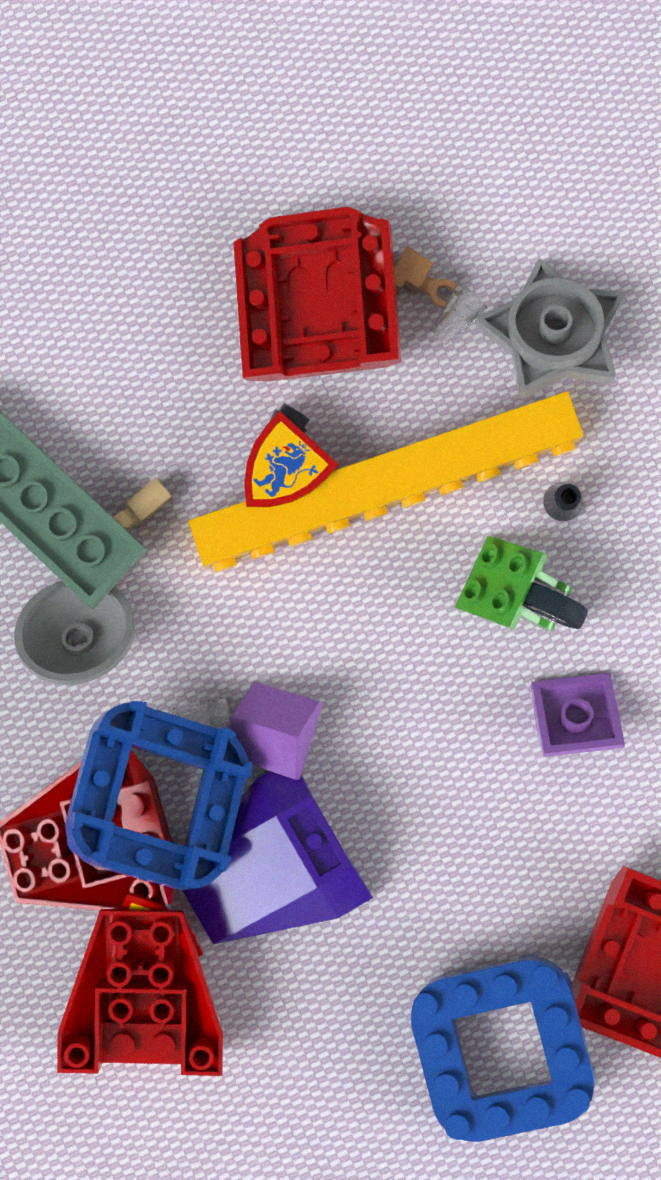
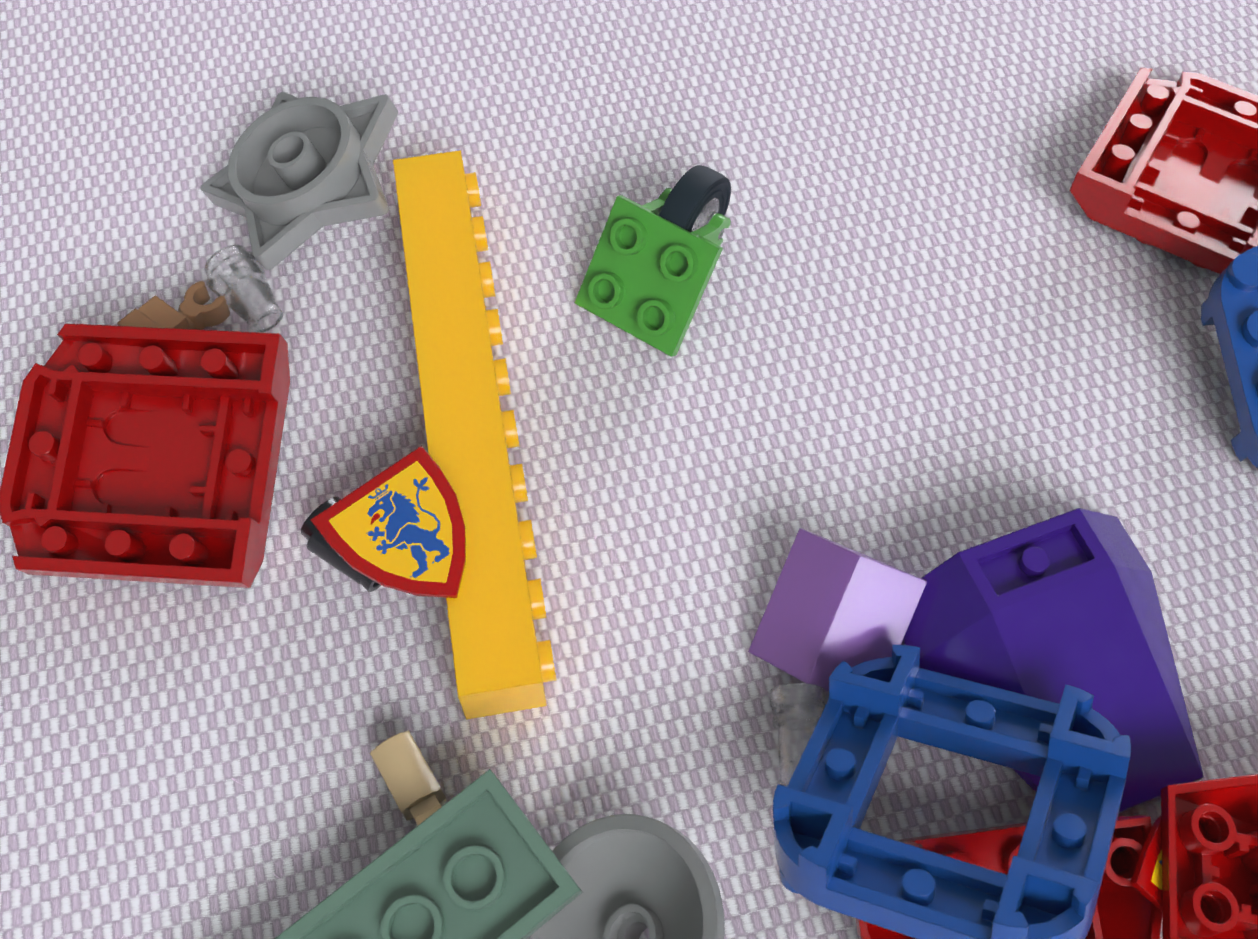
camera: 85 degrees left, 25 degrees down
medium lavender slope [531,673,625,757] -> none
black cone [543,482,583,521] -> none

